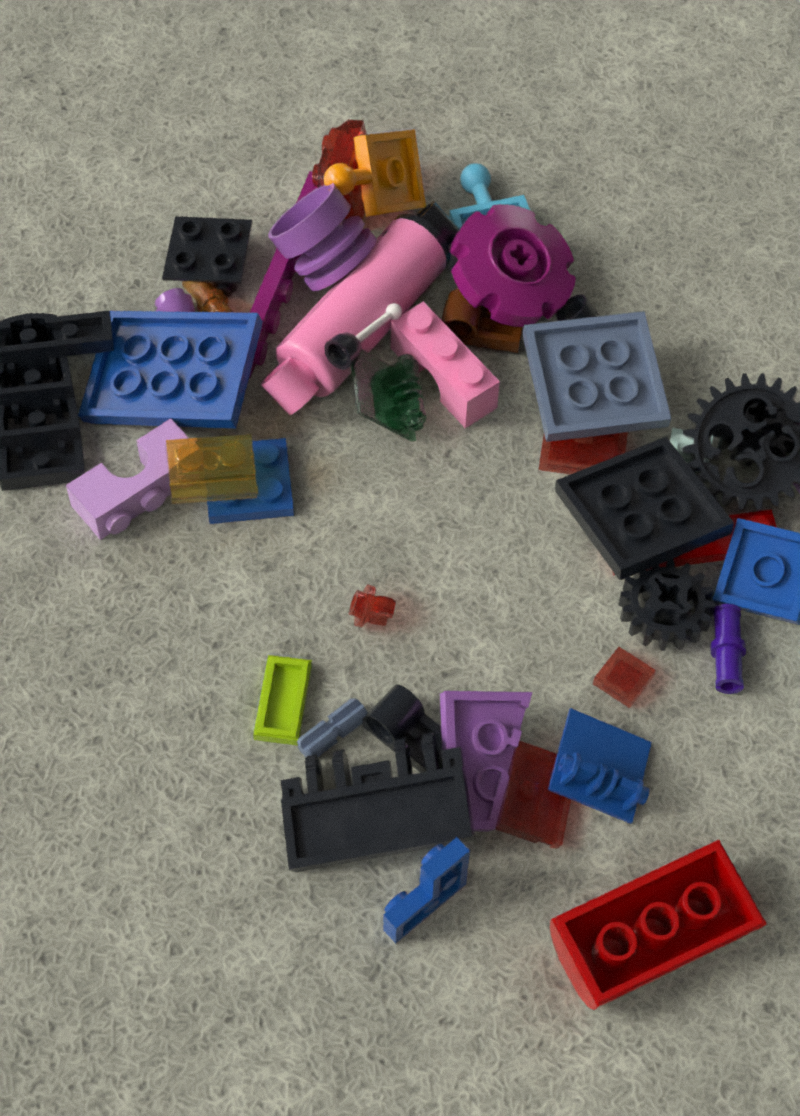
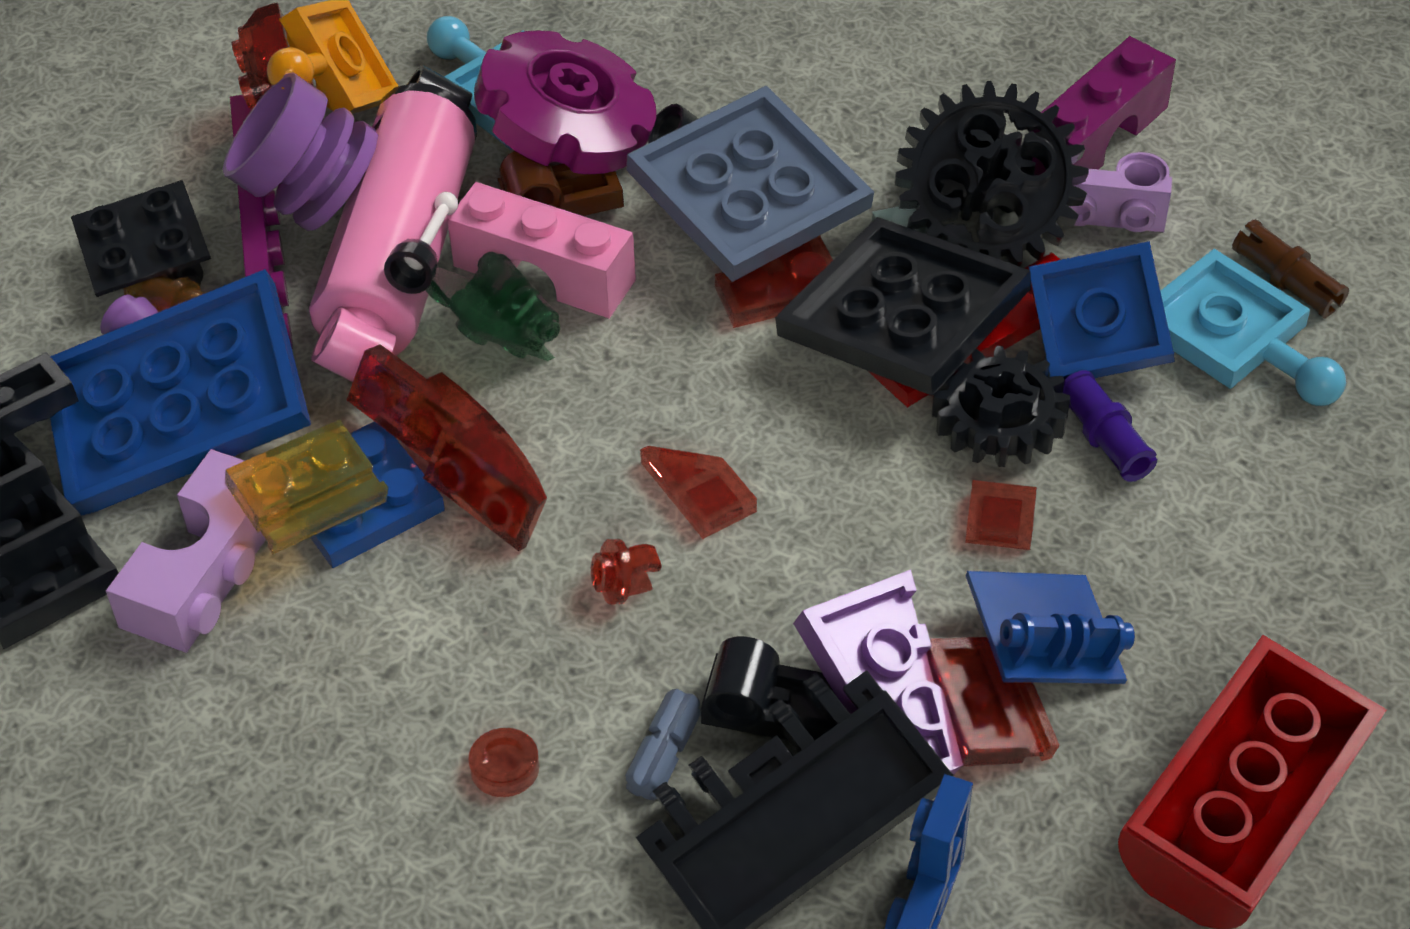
camera: 25 degrees left, 10 degrees down
lime tile [253,655,312,746] -> none
none -> clear red slope [347,344,547,551]
none -> clear red tile [468,728,540,797]
none -> clear red tile [640,446,757,539]

